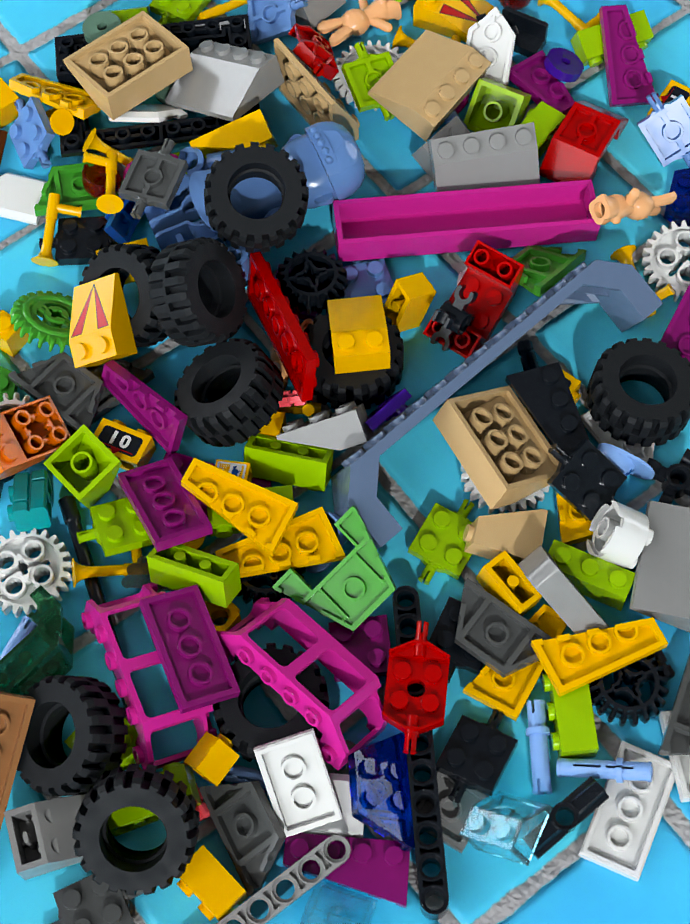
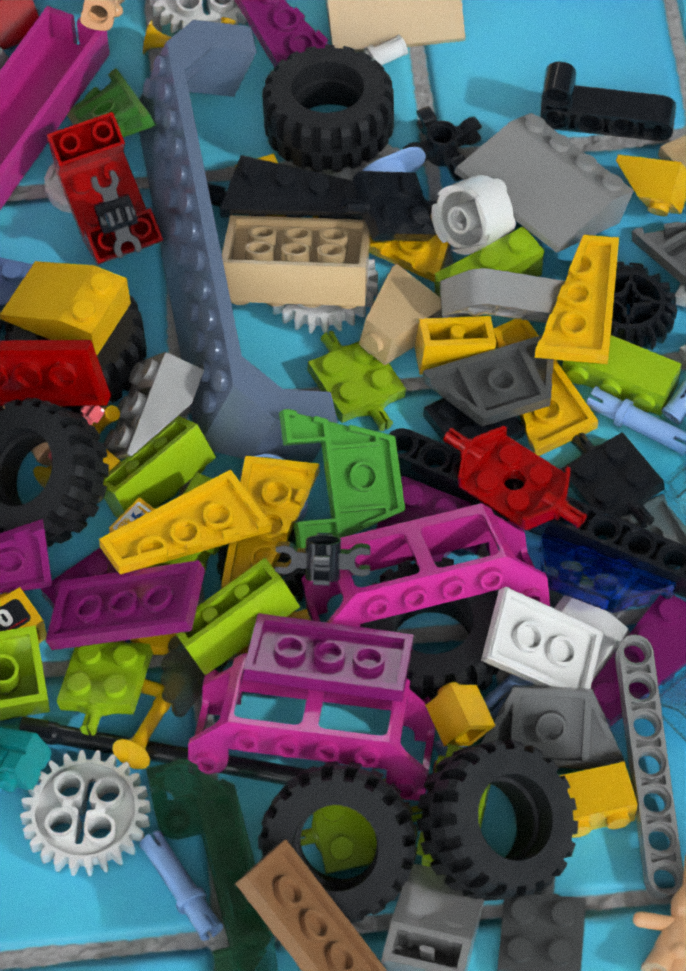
camera: 60 degrees left, 5 degrees down
dark purple wing [365,388,412,431] -> none
yellow brick [383,272,436,332] -> none
none -> black pin [275,533,371,586]

